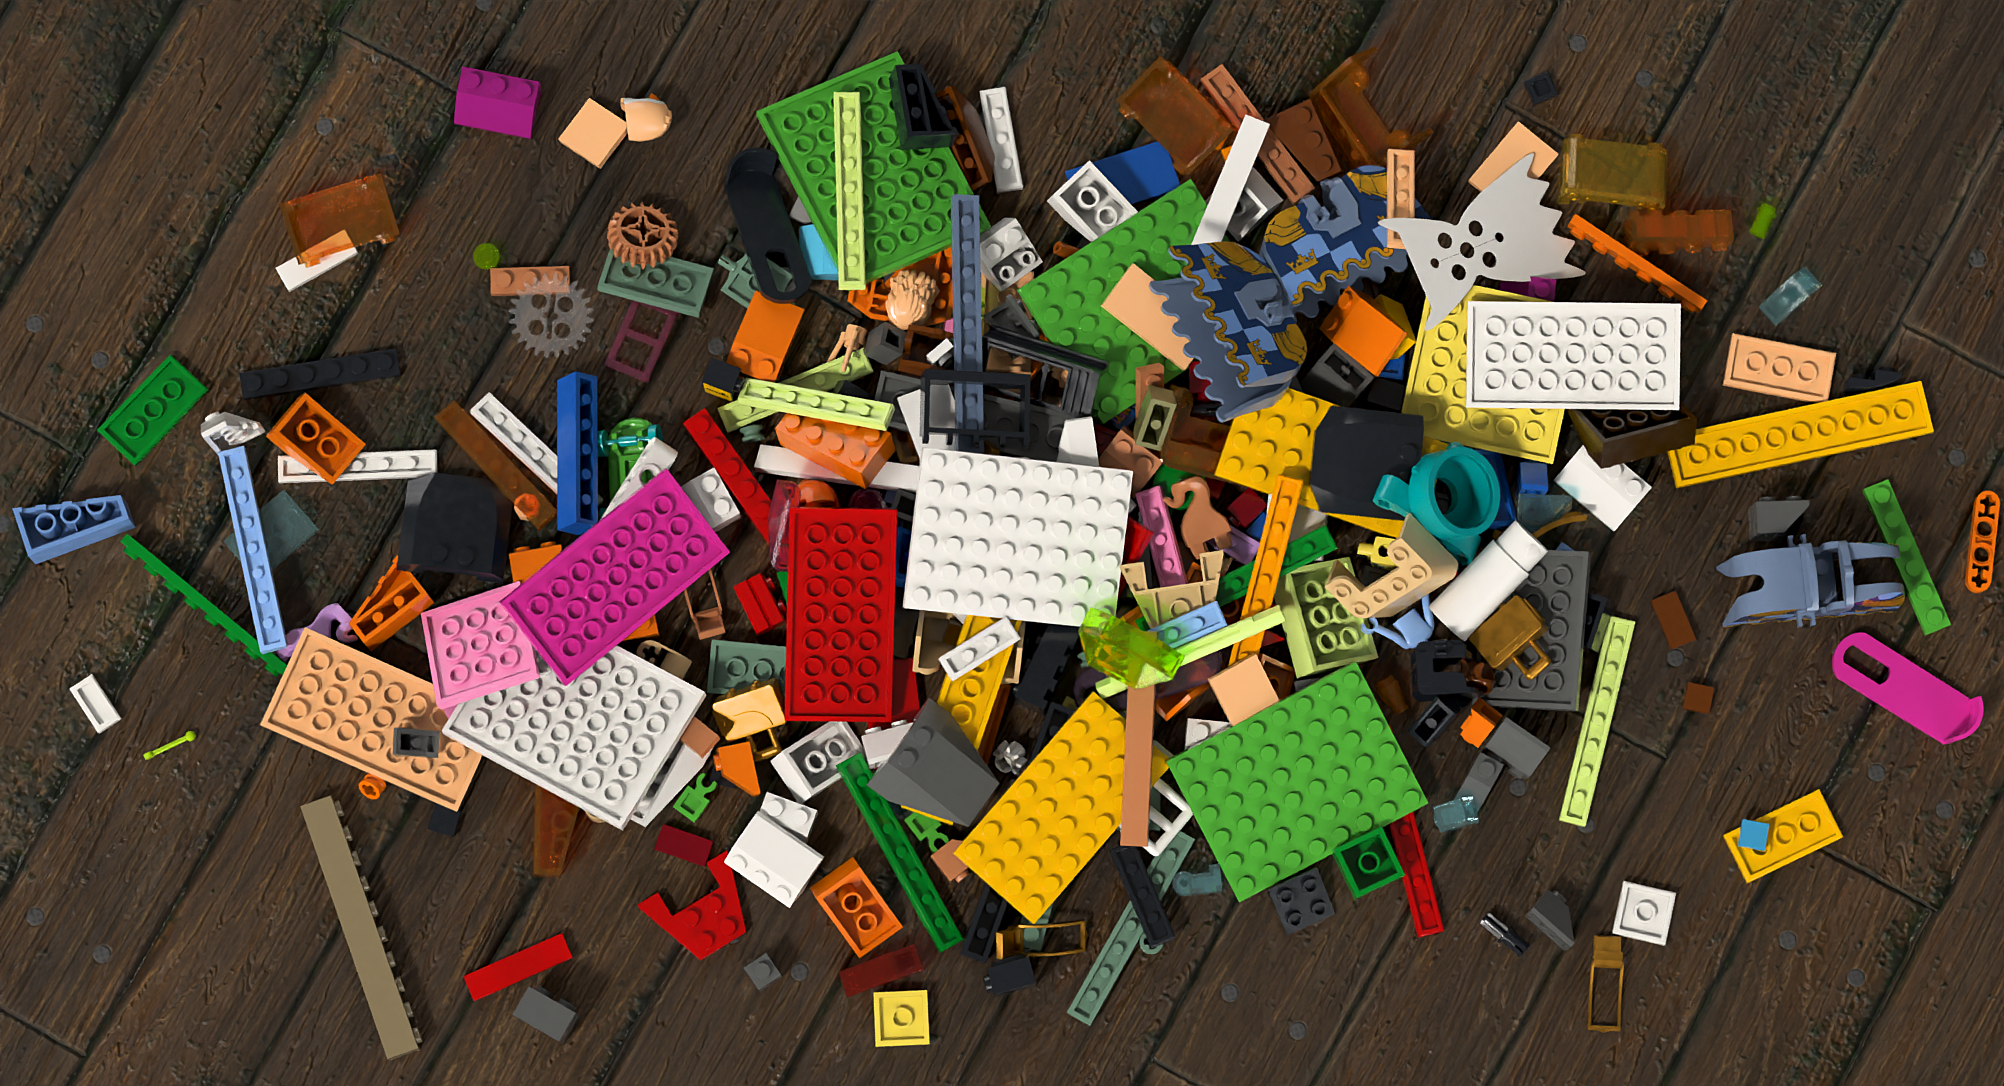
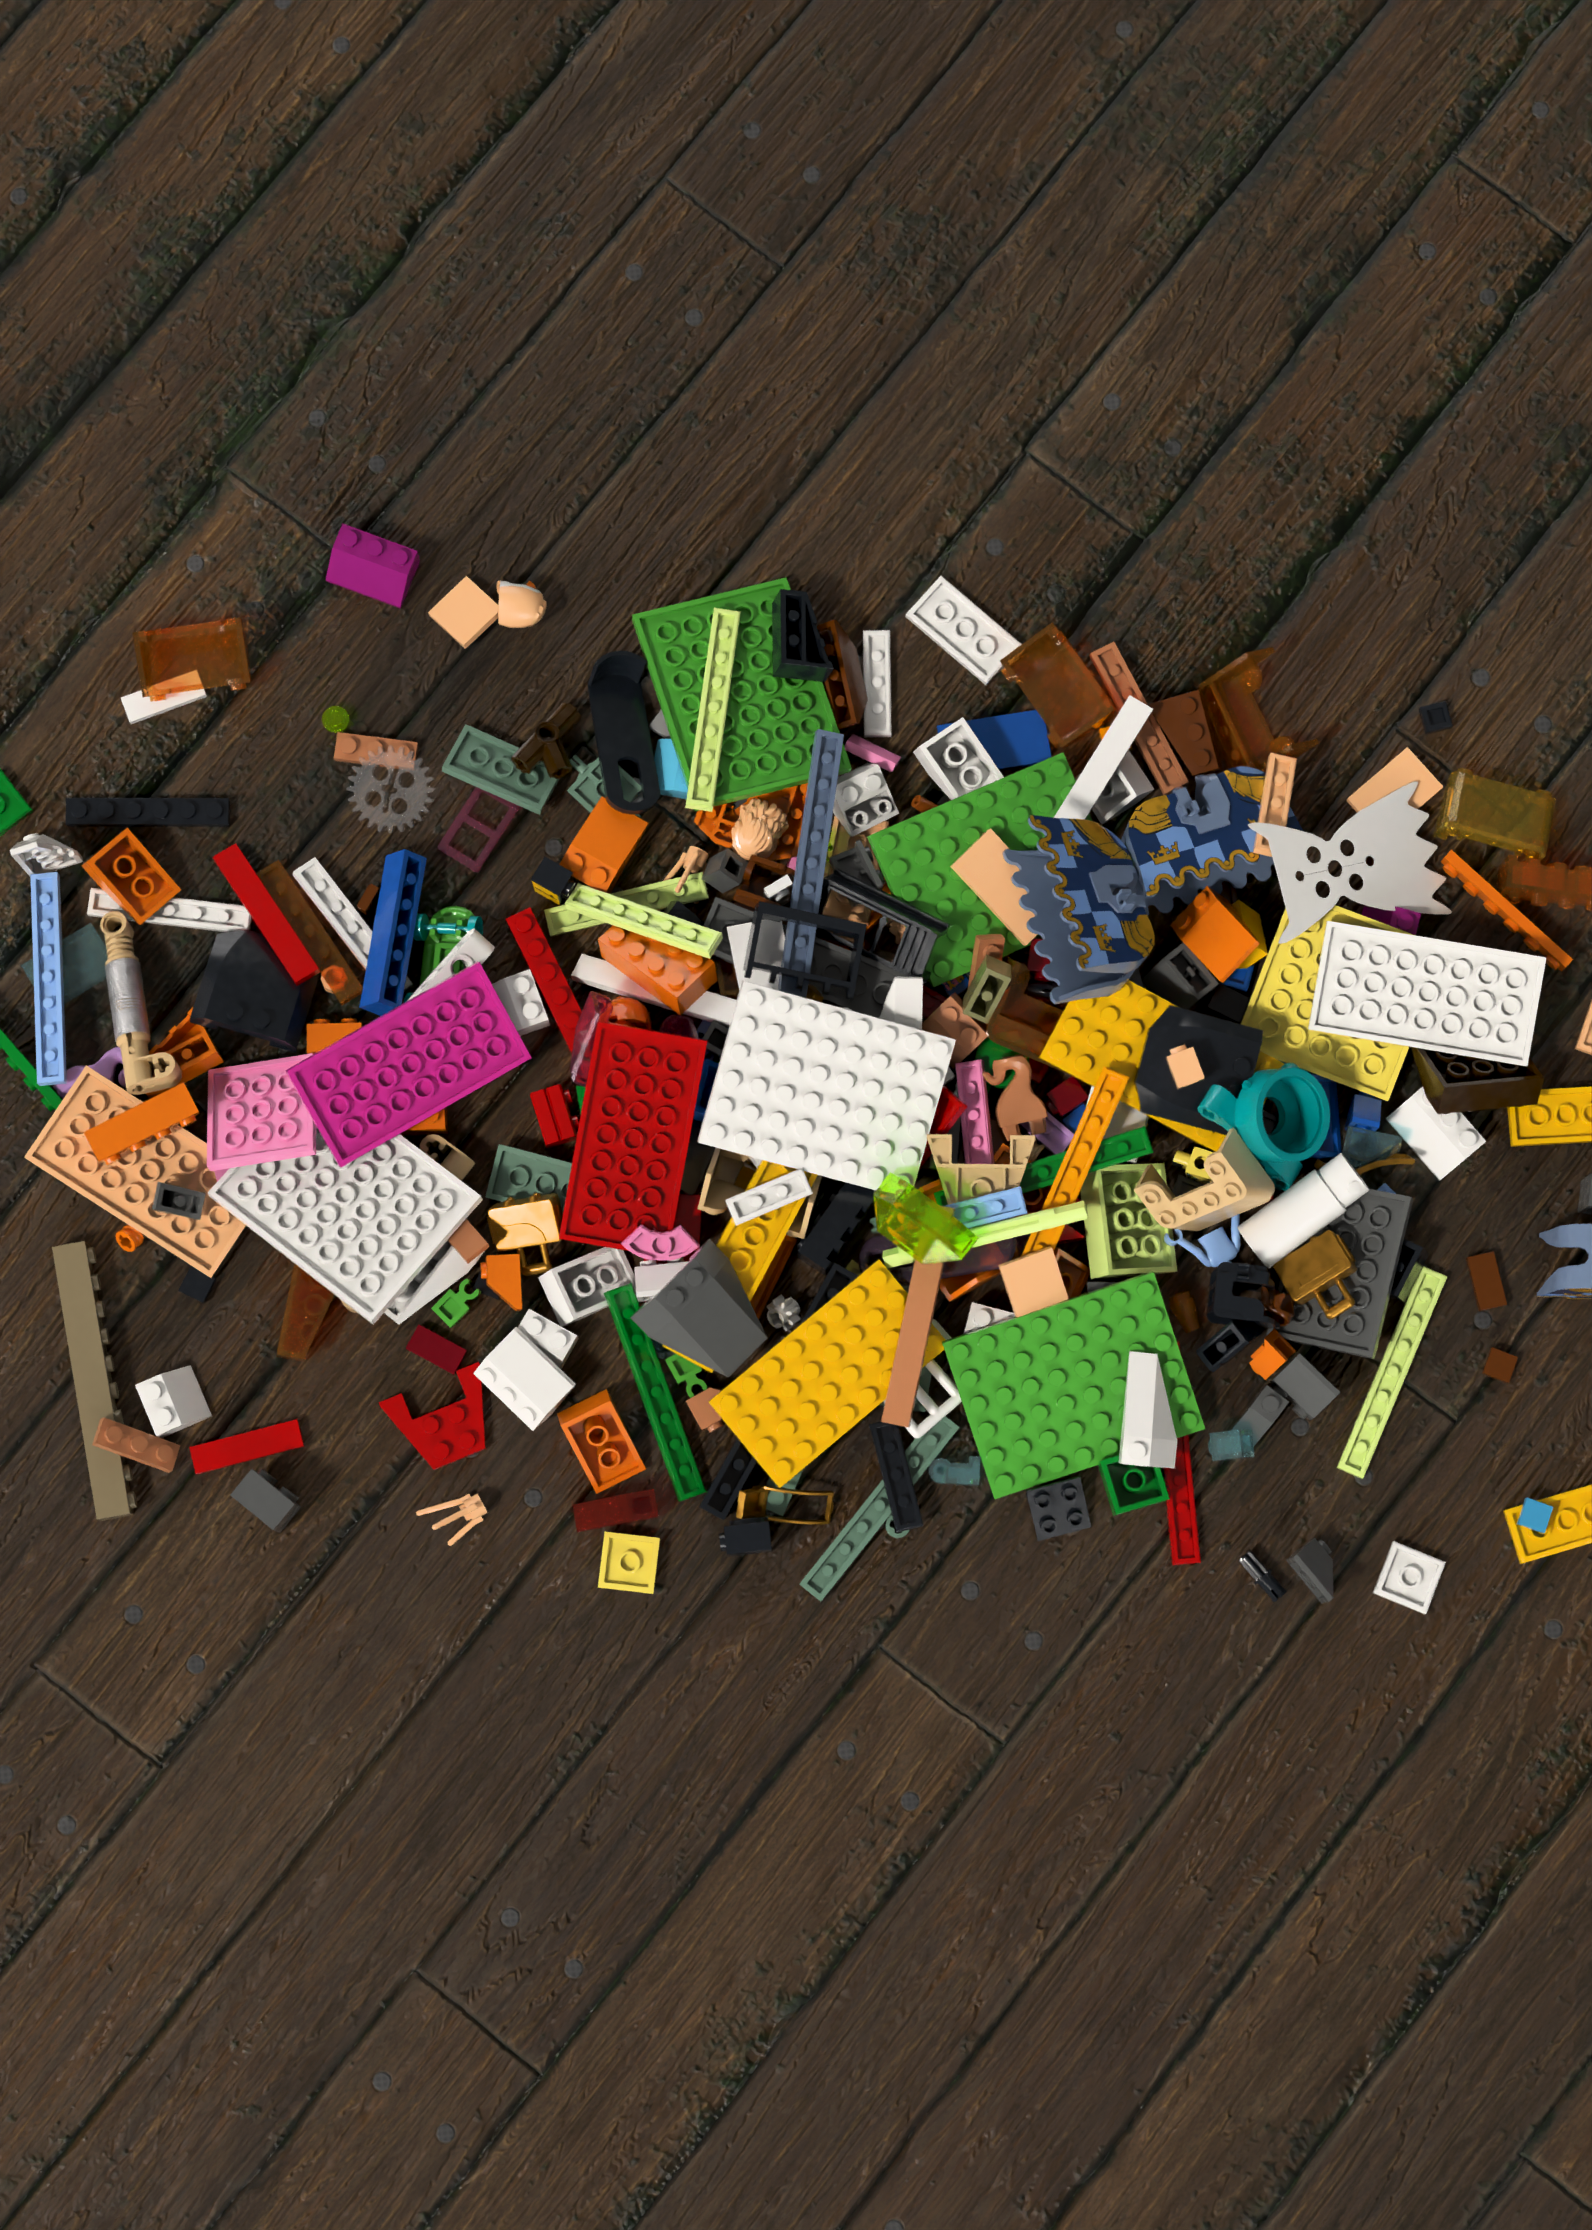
camera: 10 degrees right, 0 degrees up
nougat gear [607,201,678,269] -> none
nougat piece [684,568,726,640] -> none
sand green bush [740,425,765,443] -> none
dark grey brick [744,953,782,992] -> none
pearl gold piece [1588,935,1624,1032] -> none
none -> orange brick [83,1082,199,1165]
none -> nougat plate [92,1417,180,1473]
none -> tan piece [100,911,182,1095]
none -> white slope [135,1365,212,1438]
none -> red tile [213,843,320,986]
none -> reddish brown tile [357,884,380,916]
none -> light nougat plant [416,1494,487,1546]
none -> dark brown piece [511,702,581,779]
none -> bright pink tile [621,1224,700,1261]
none -> bright pink tile [844,734,901,772]
none -> white tile [905,576,1022,685]
none -> white wedge [1119,1351,1177,1468]
none -> light nougat brick [1166,1044,1205,1089]

